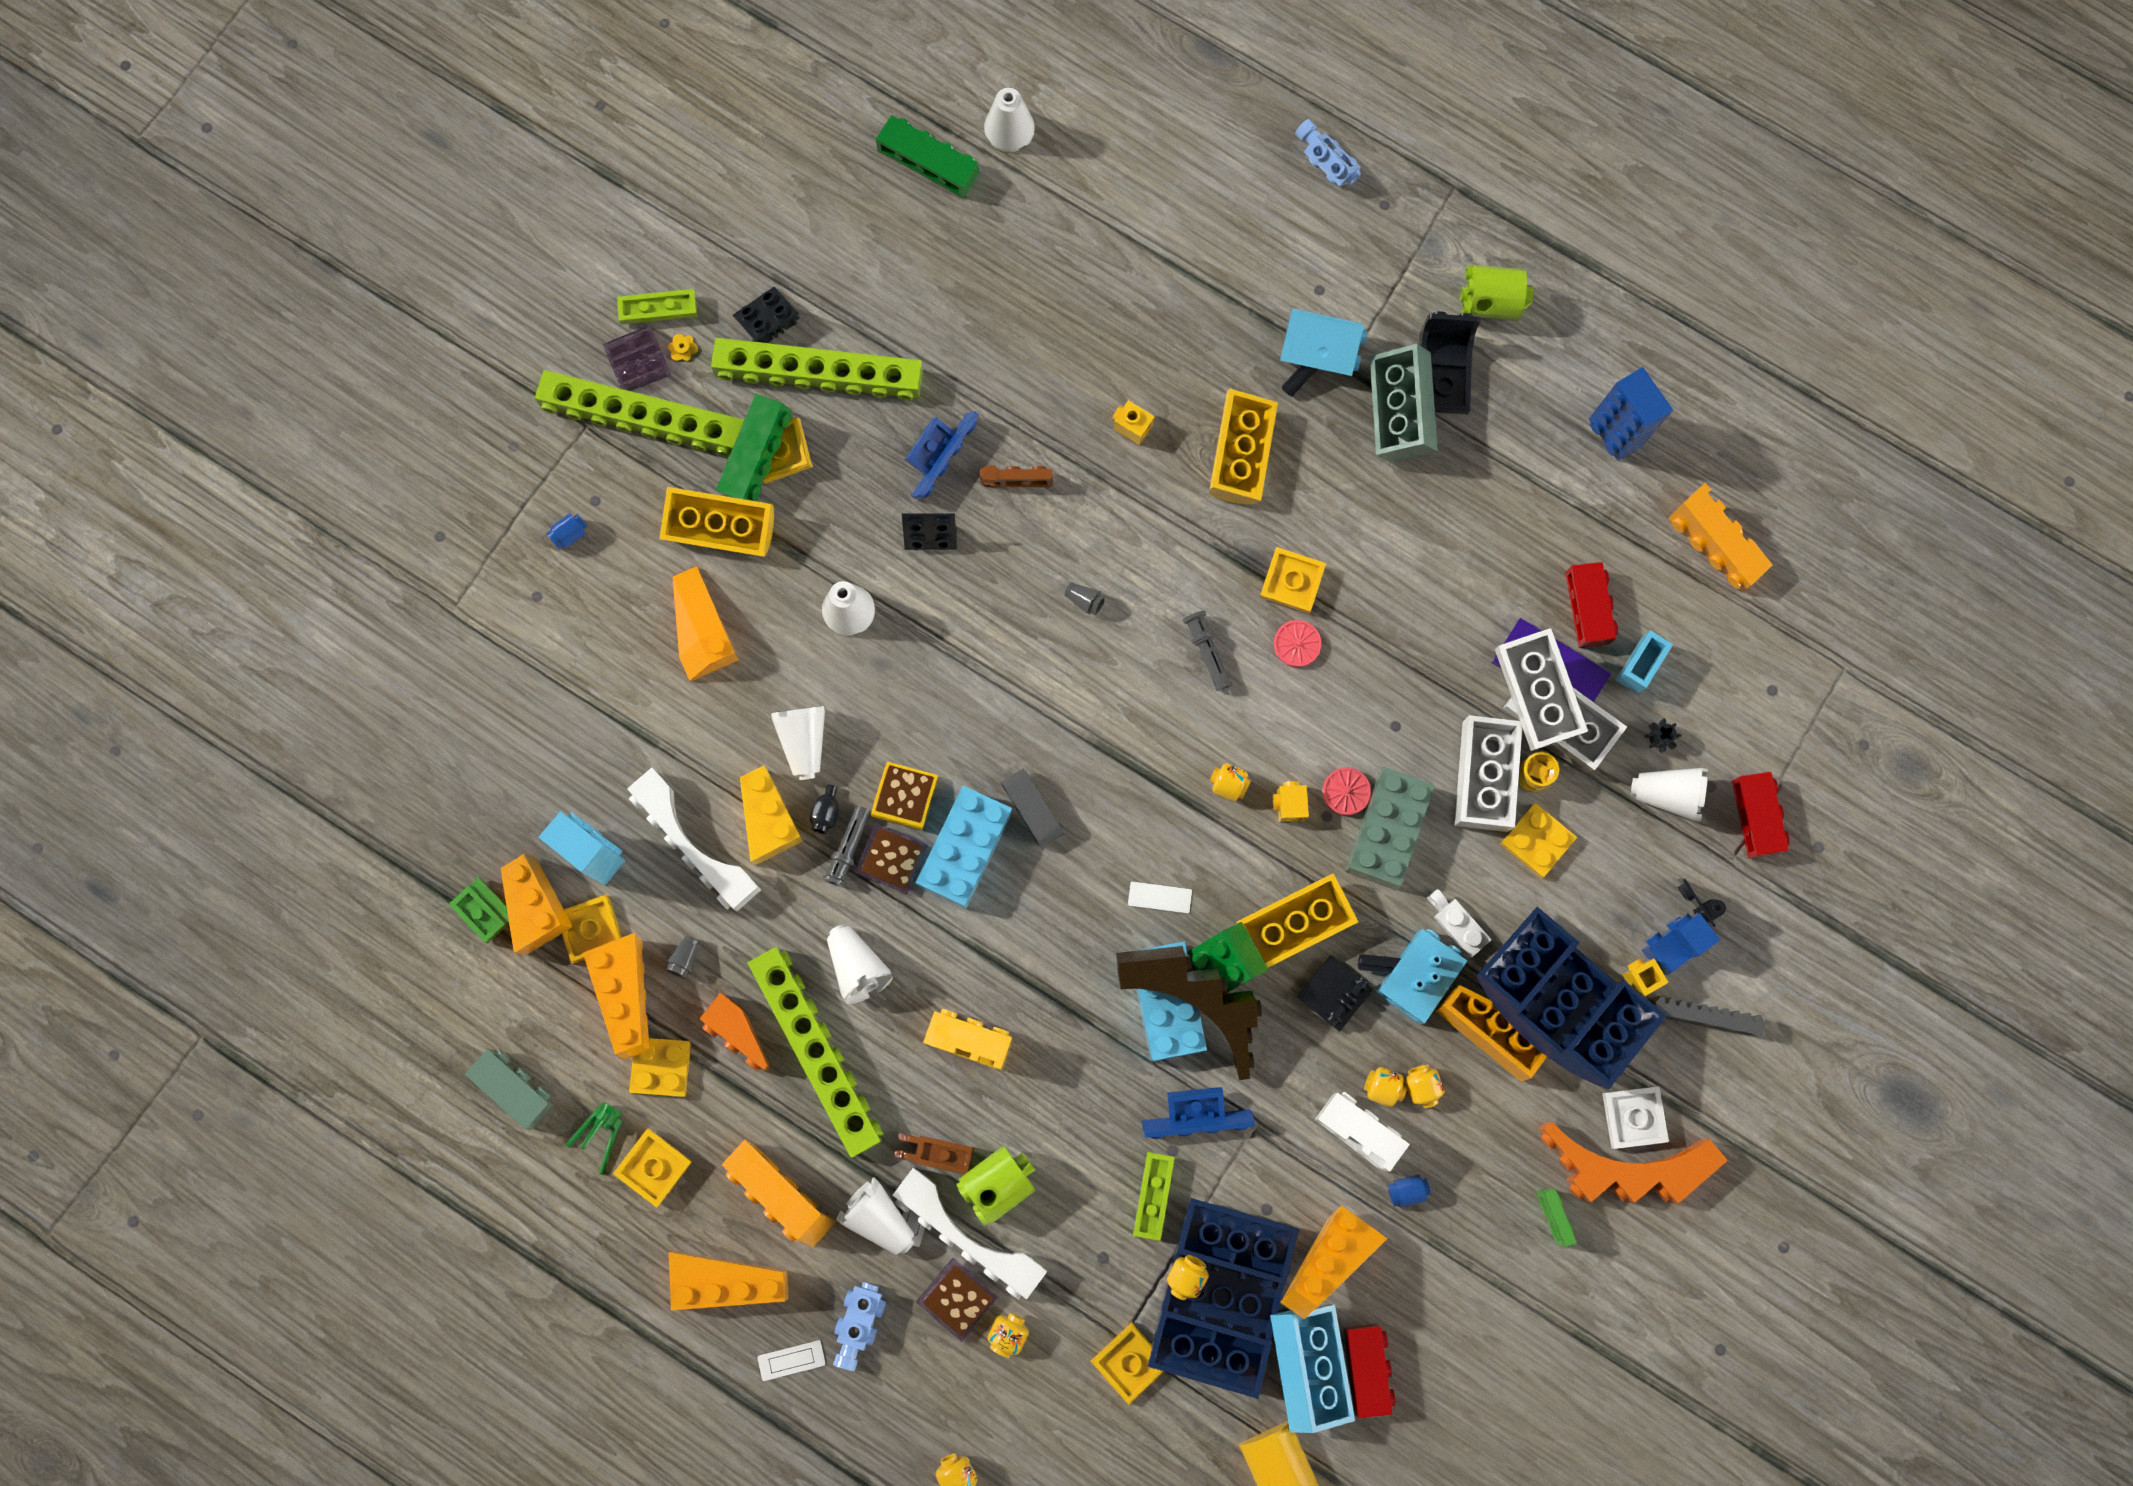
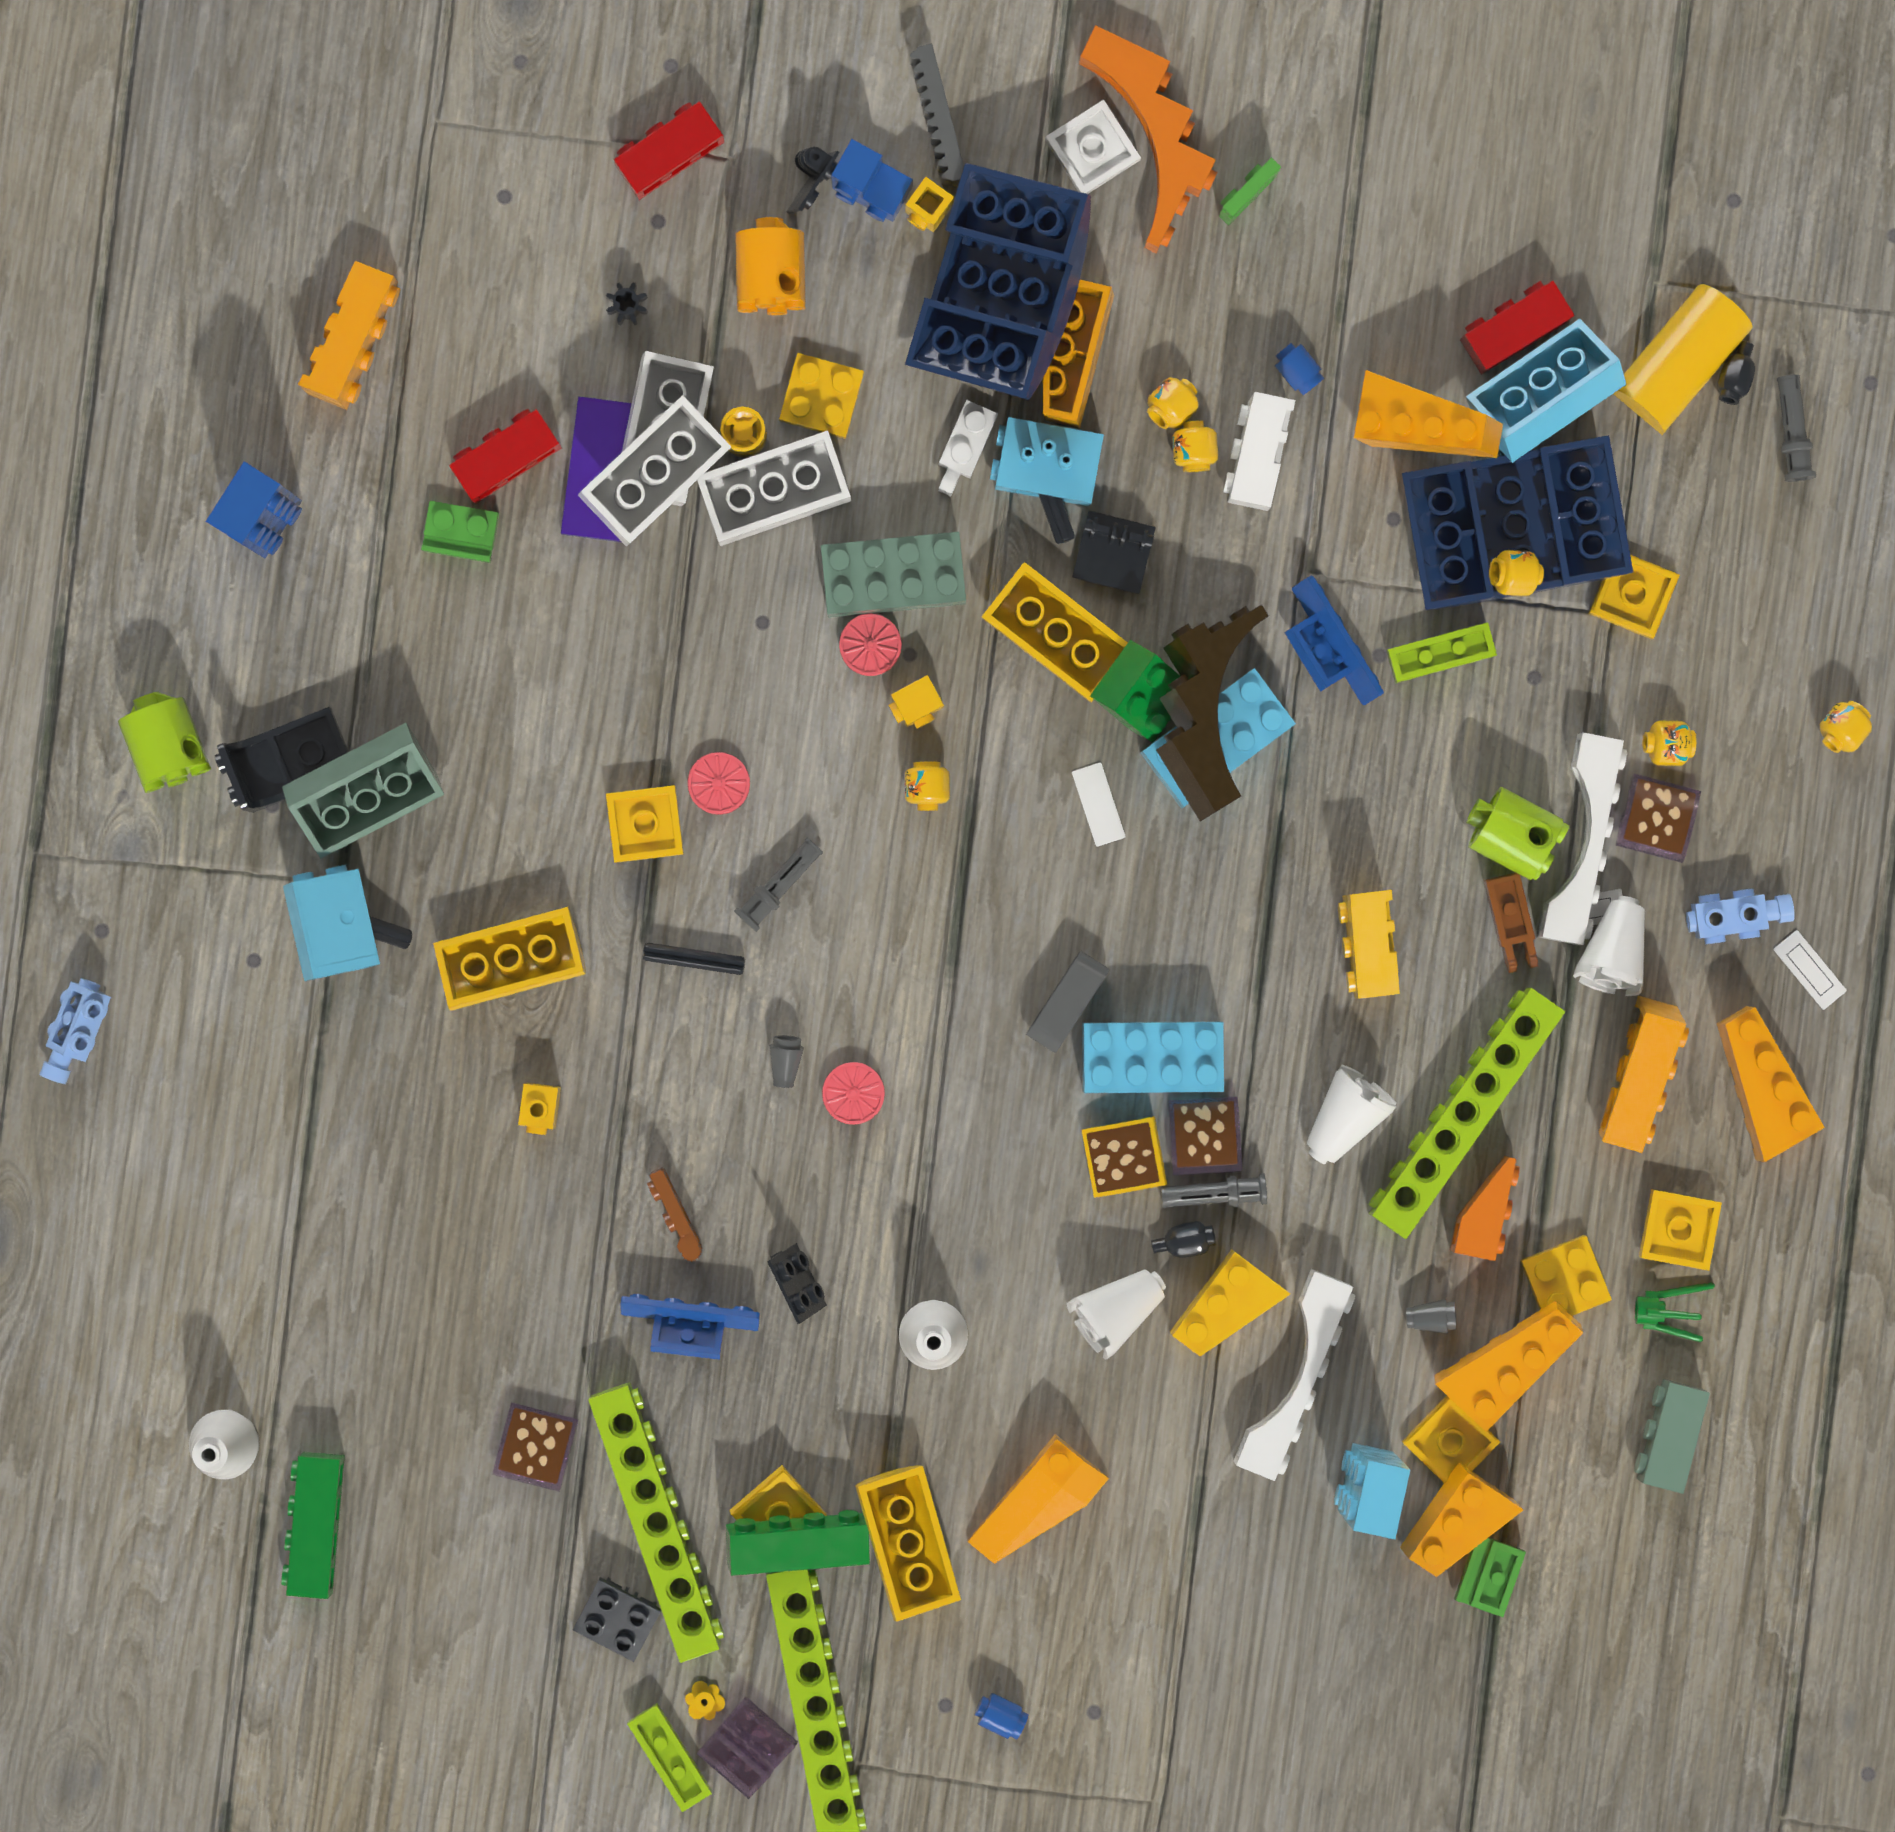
camera: 115 degrees left, 10 degrees up
medium azure brick [1615,630,1673,695] -> none
white cone [1631,768,1708,822] -> none
none -> bright green plate [421,501,499,563]
none -> slope [493,1402,579,1492]
none -> black axle [642,943,745,975]
none -> light orange cylinder [735,217,806,315]
none -> coral wheel [822,1062,885,1125]

